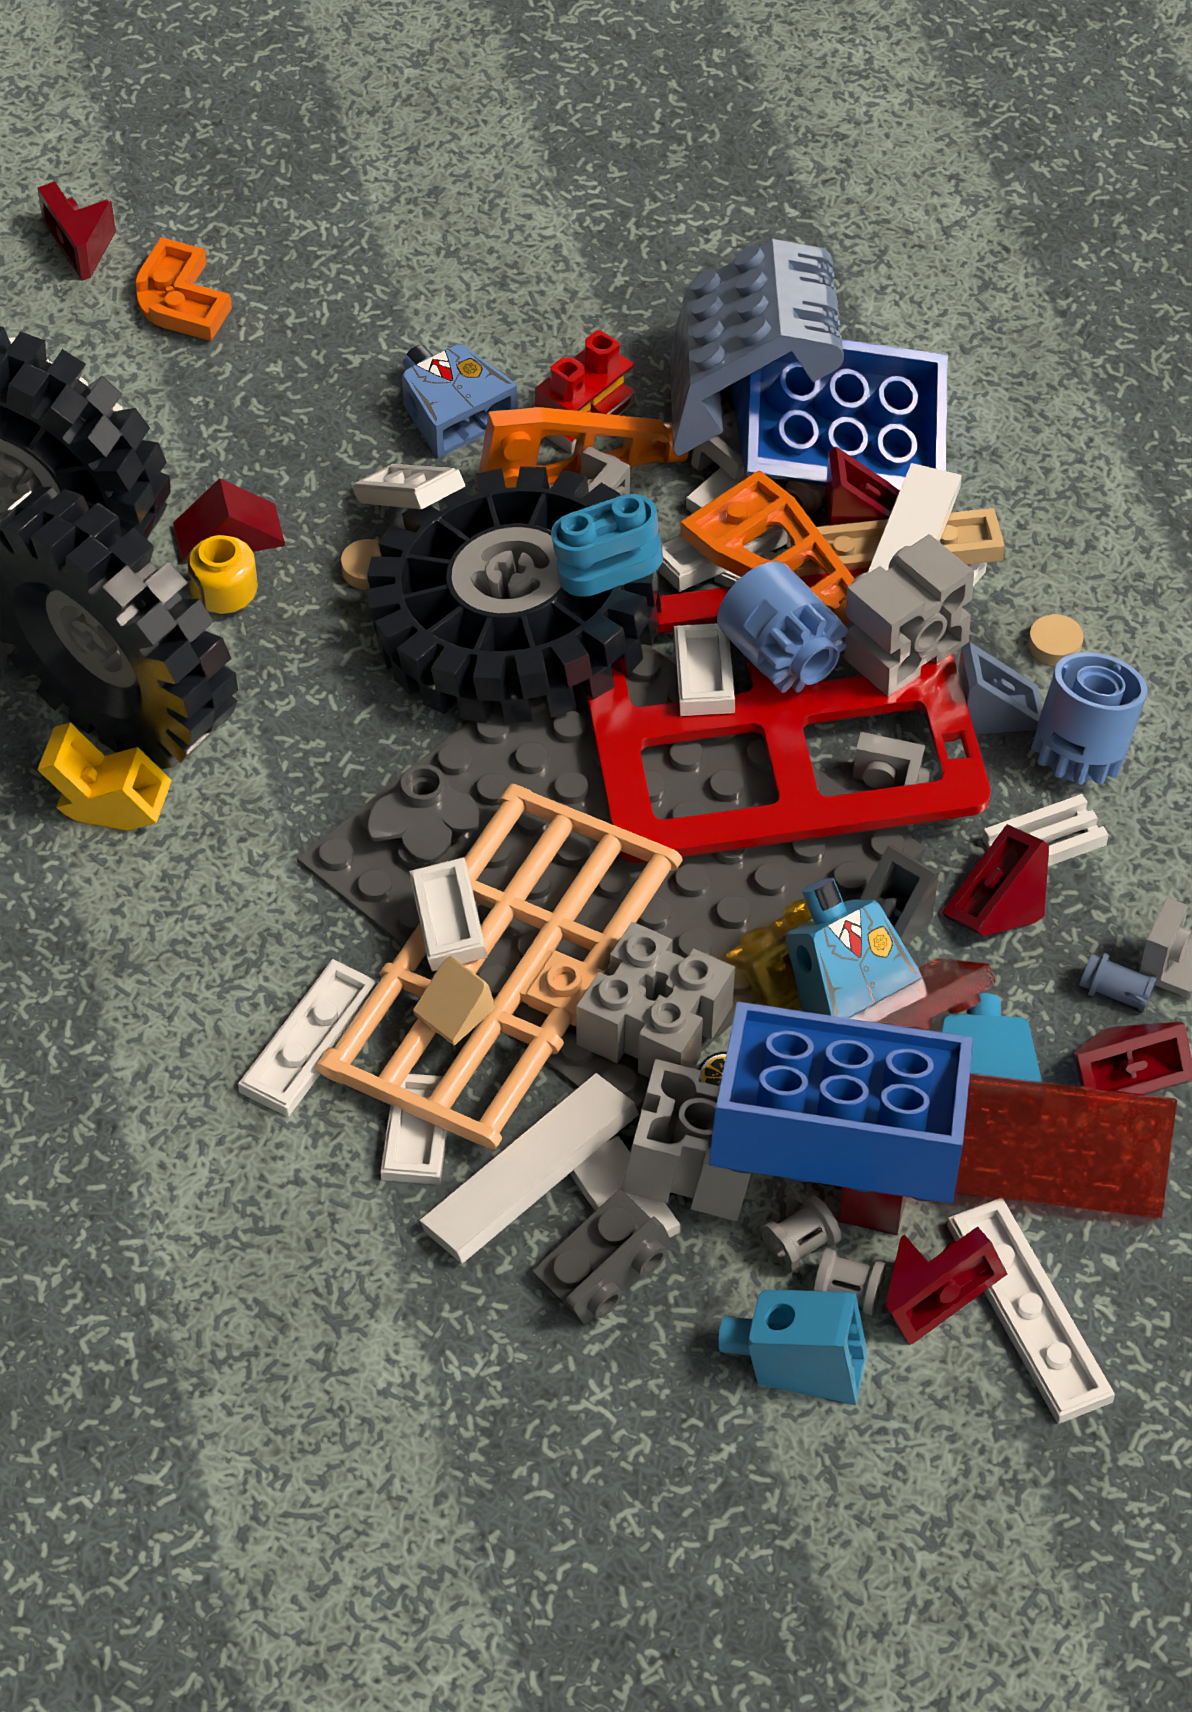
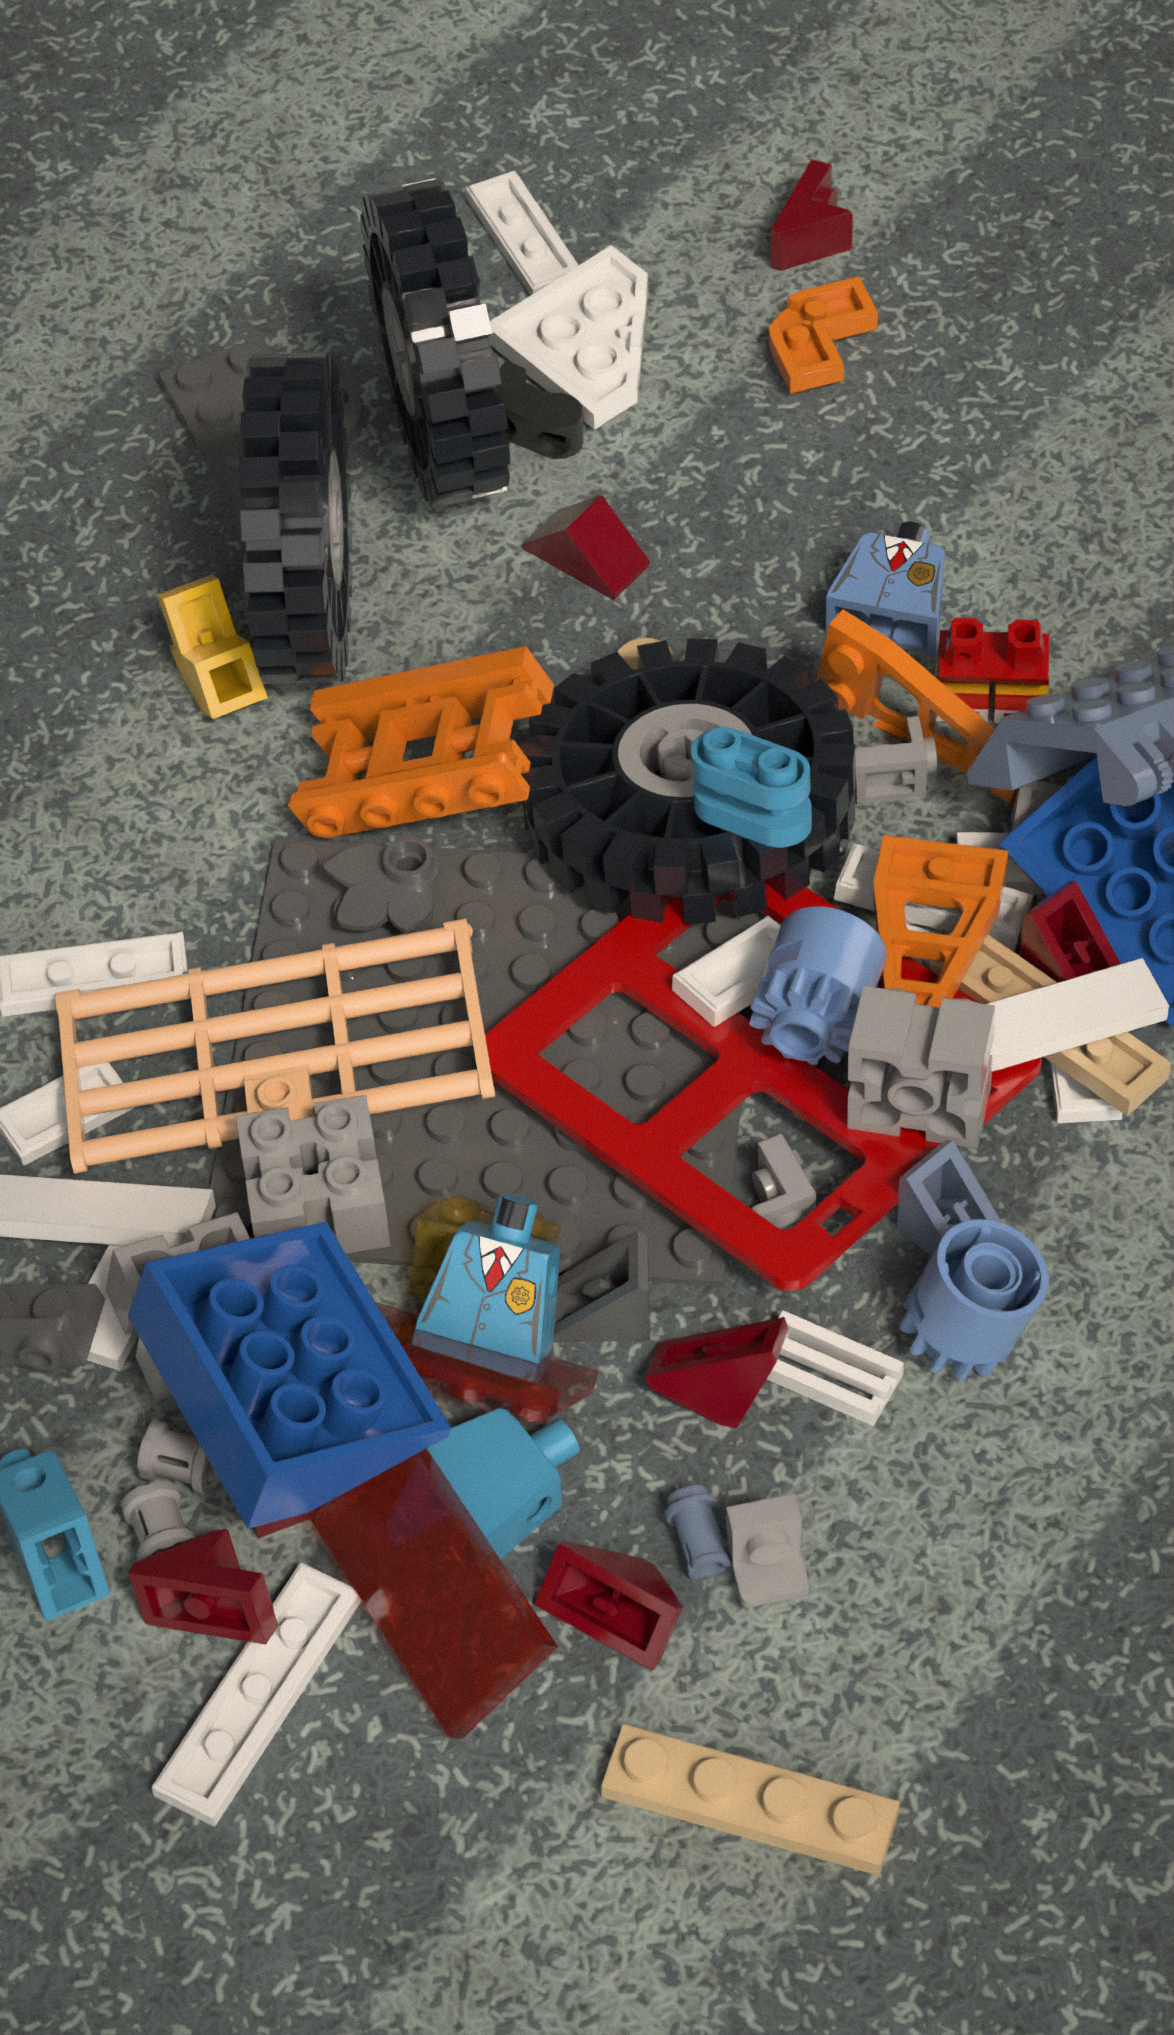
camera: 55 degrees right, 0 degrees up
yellow head [187,535,258,614] -> none
white tile [352,464,465,509] -> none
white tile [409,857,488,971] -> none
tan slope [413,956,496,1046] -> none
tan tile [1028,614,1083,666] -> none
none -> orange fence [288,646,554,838]

